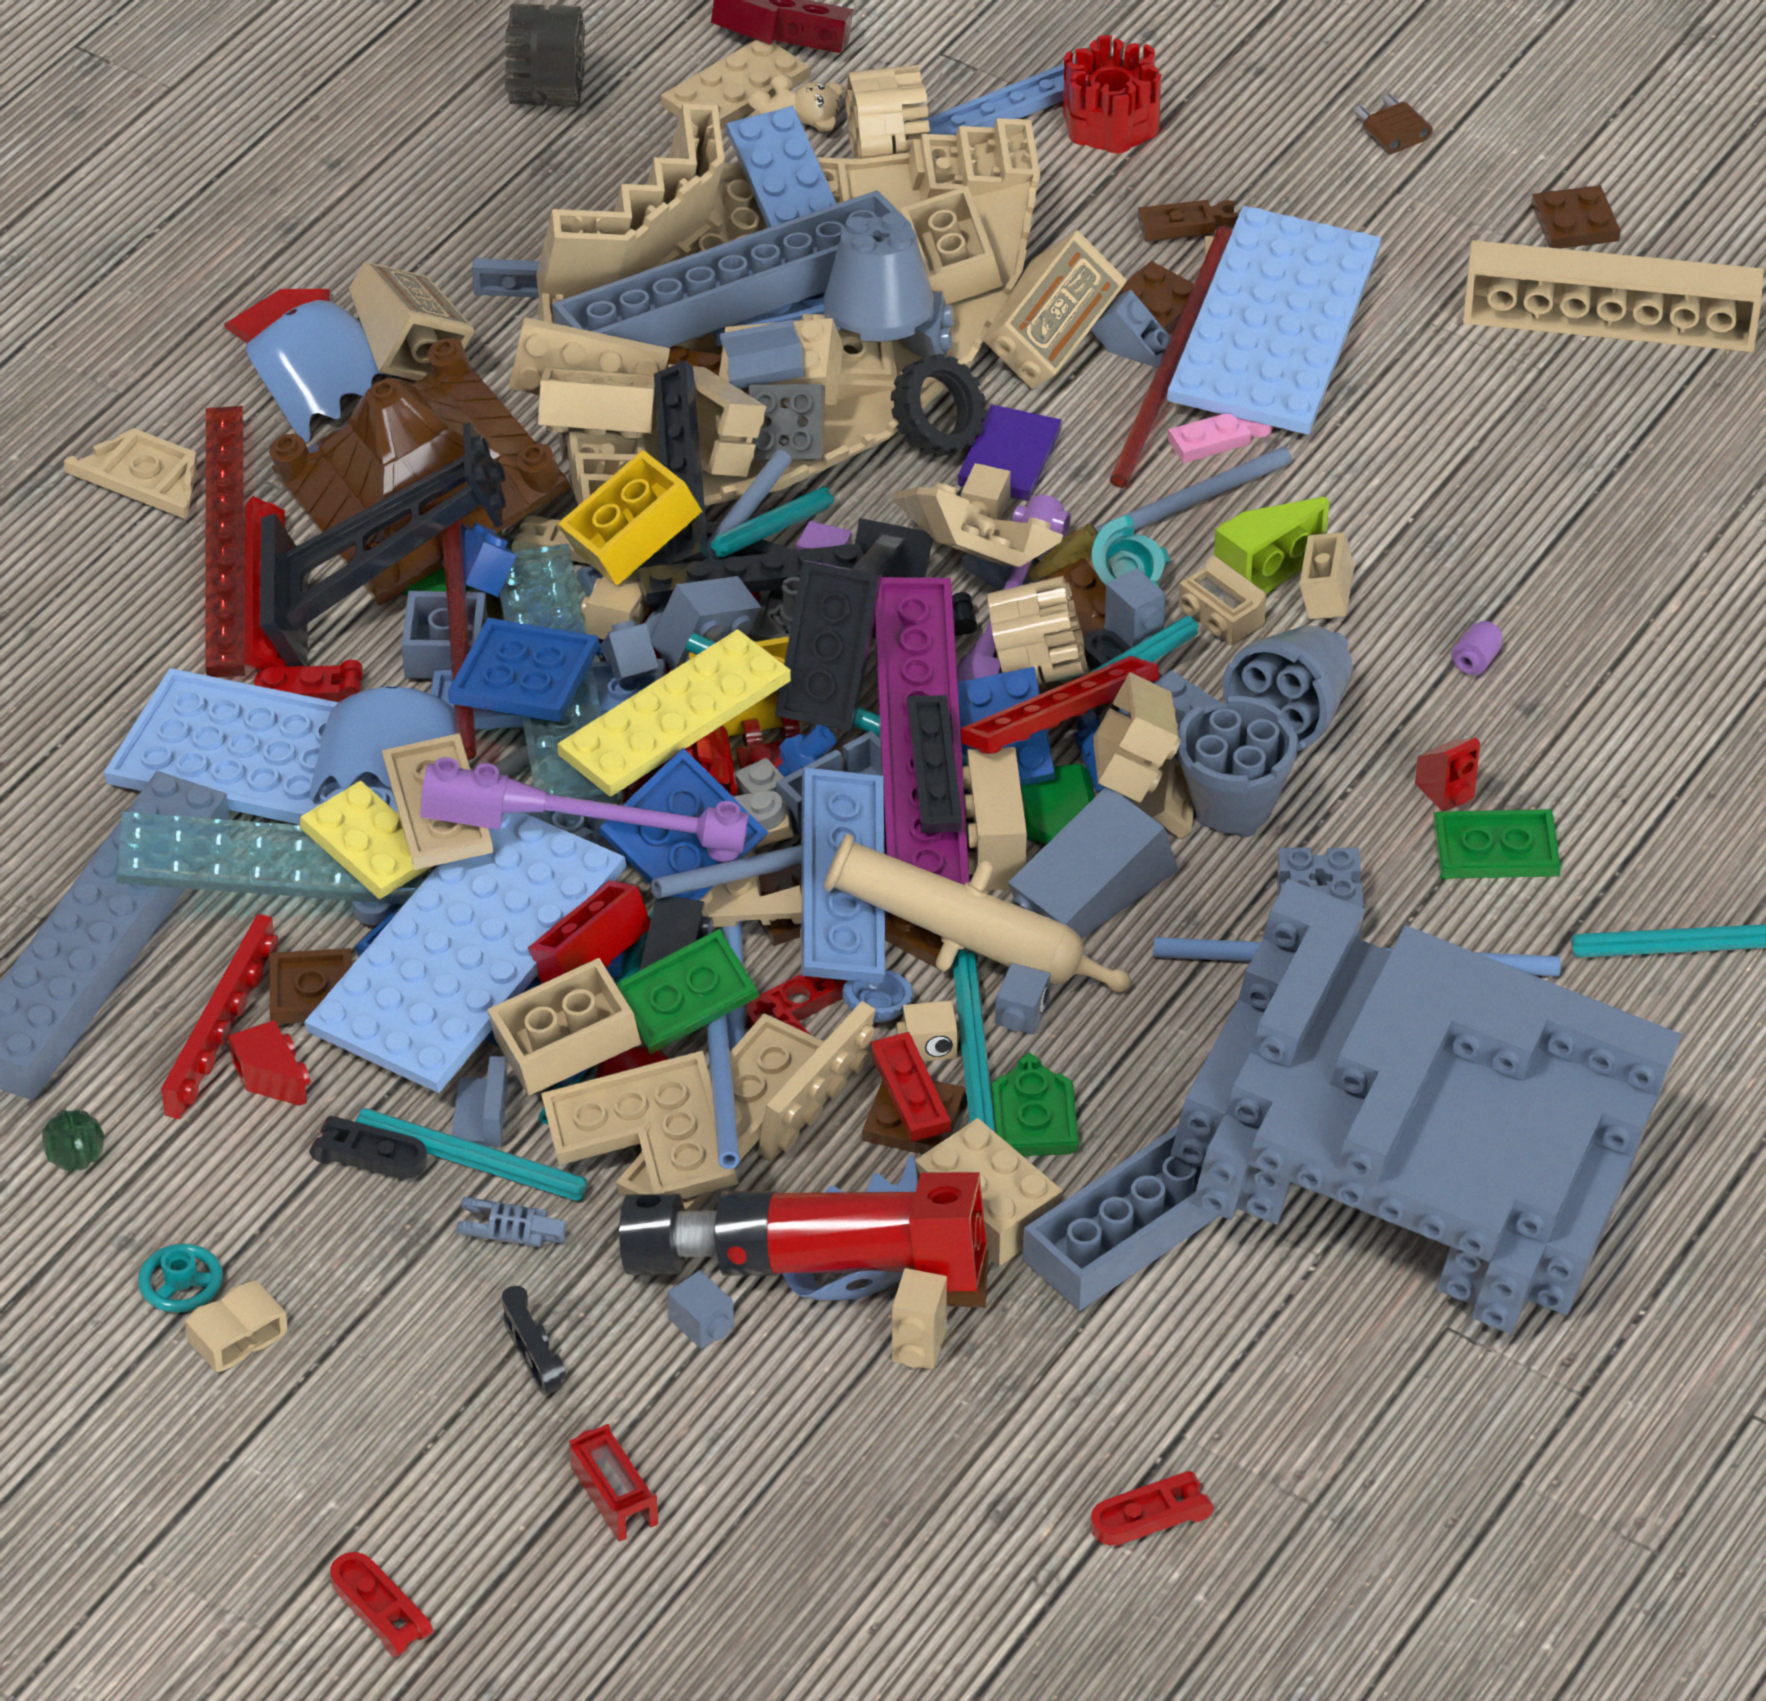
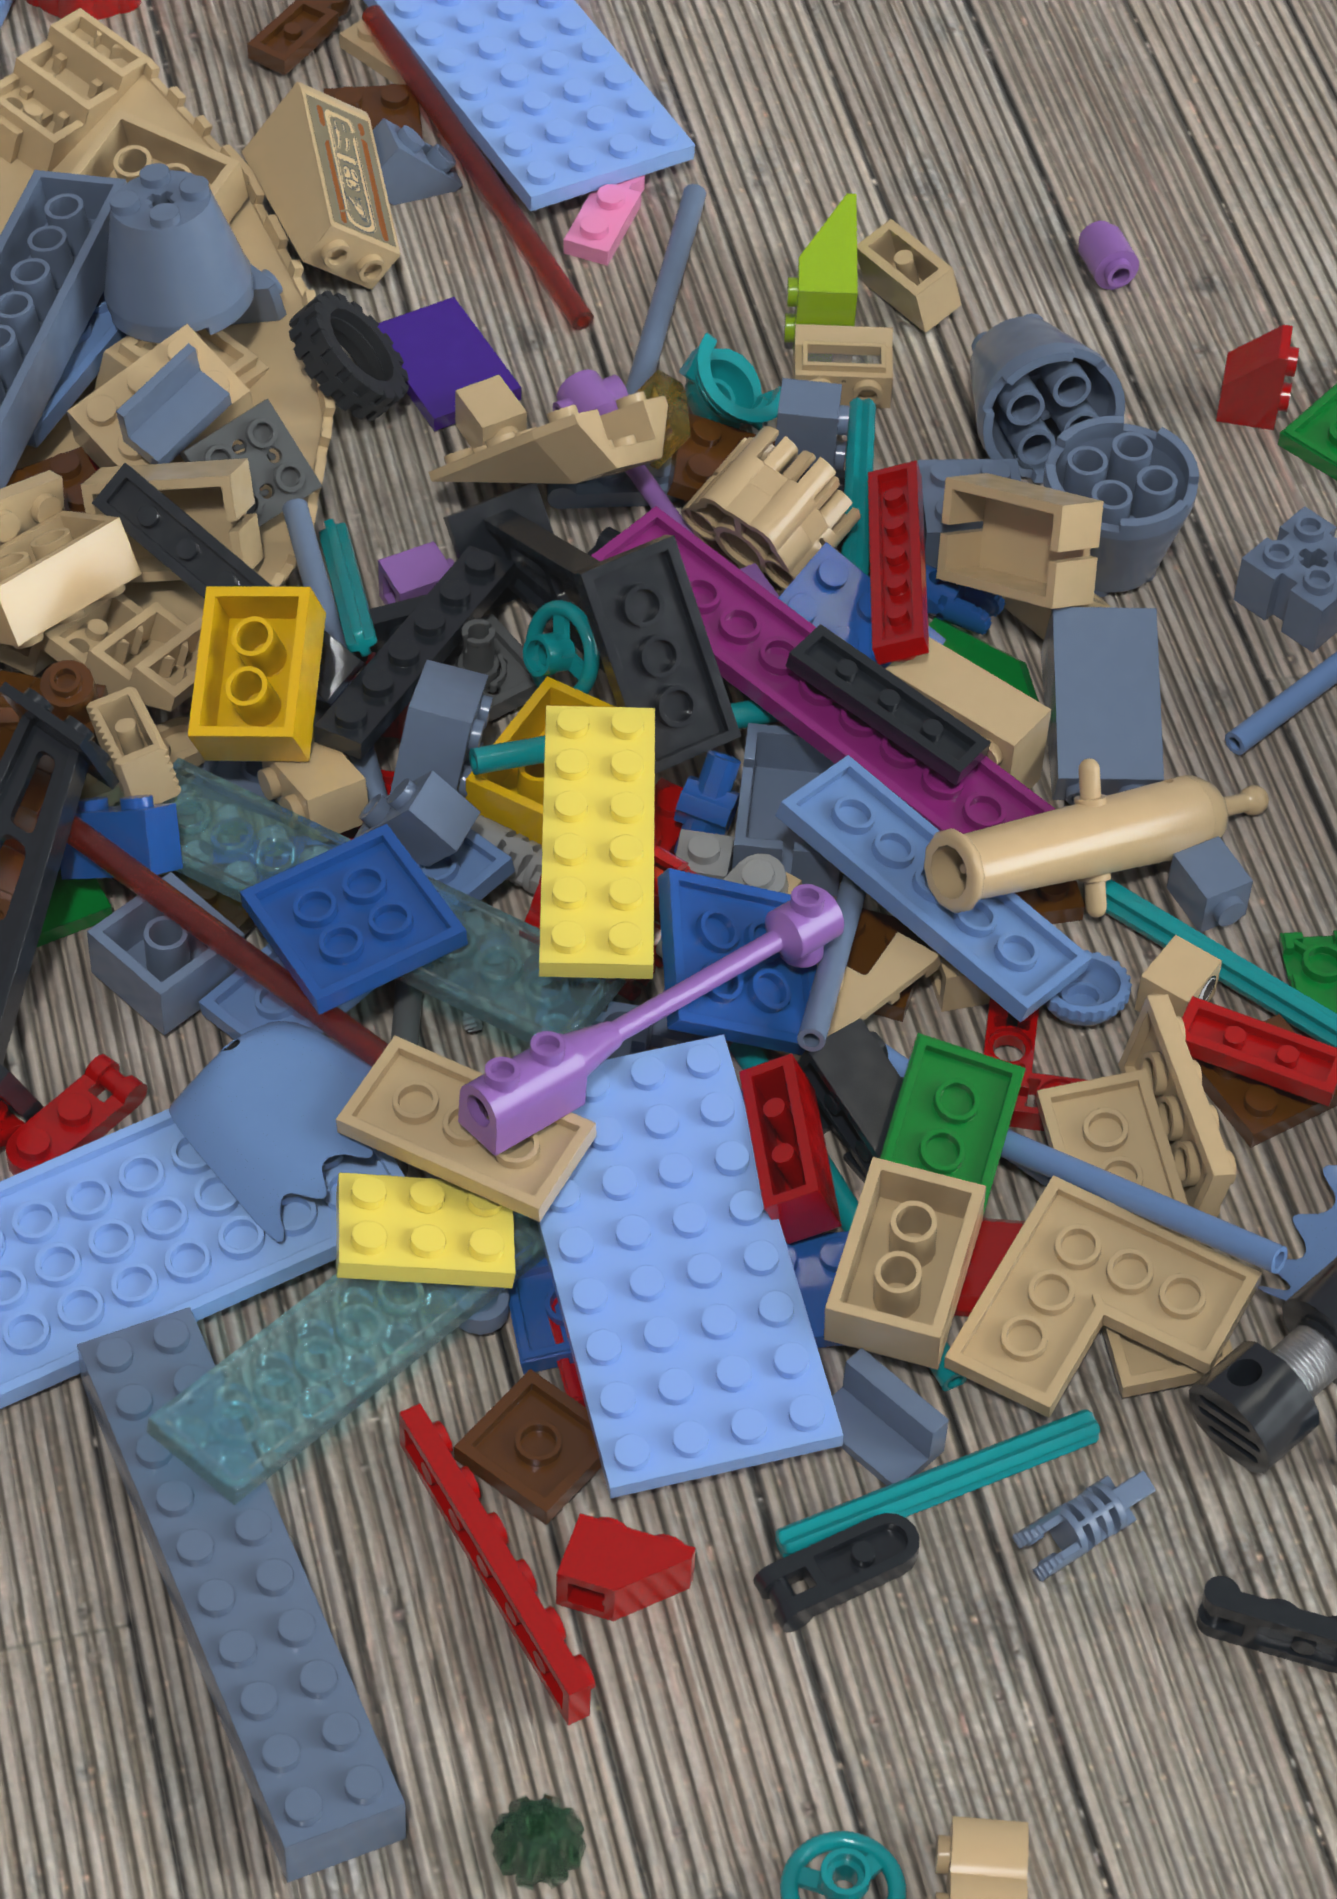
camera: 50 degrees left, 5 degrees up
none -> tan brick [86,686,182,804]

